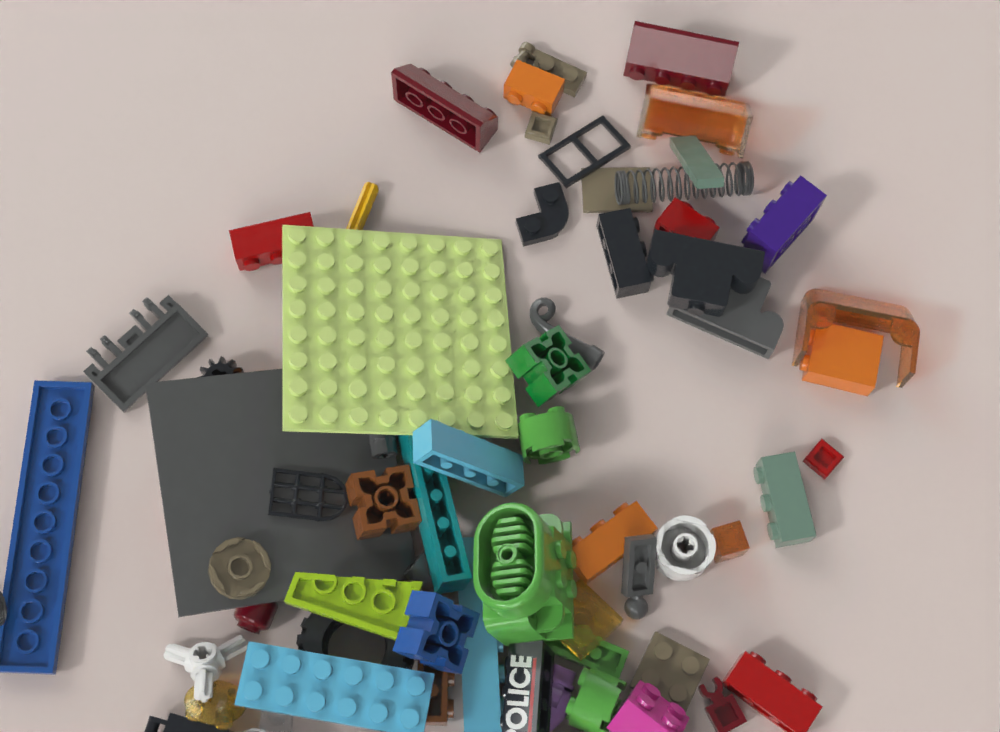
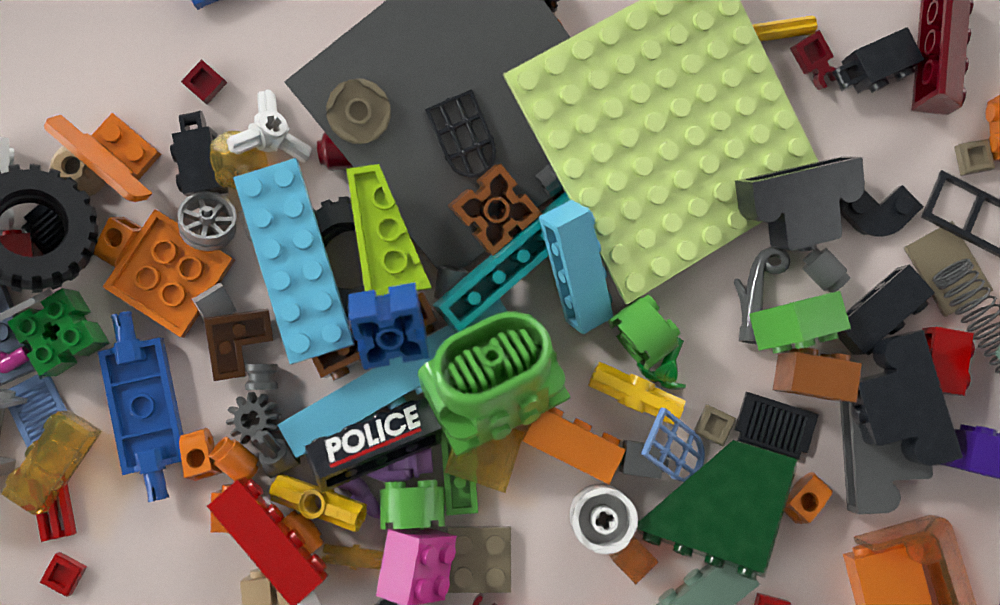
camera: 65 degrees right, 15 degrees up
green brick [505,325,591,407] -> none
dark grey plate [621,534,657,620] -> none
none -> dark red plate [181,59,227,105]
none -> yellow piece [588,362,686,425]
none -> dark grey brick [619,439,669,479]
none -> green plant [636,337,686,390]
none -> dark green slope [636,440,797,580]
none -> medium blue window [641,408,705,482]
none -> dark tan tile [694,404,736,447]
none -> black window [734,392,819,460]
none -> black brick [735,156,865,251]
none -> bright green brick [749,291,851,354]
none -> dark orange brick [772,347,862,402]
none -> orange leg [784,472,833,524]
none -> dark red plate [790,30,836,90]
none -> dark grey brick [802,248,851,293]
none -> black brick [832,27,925,94]

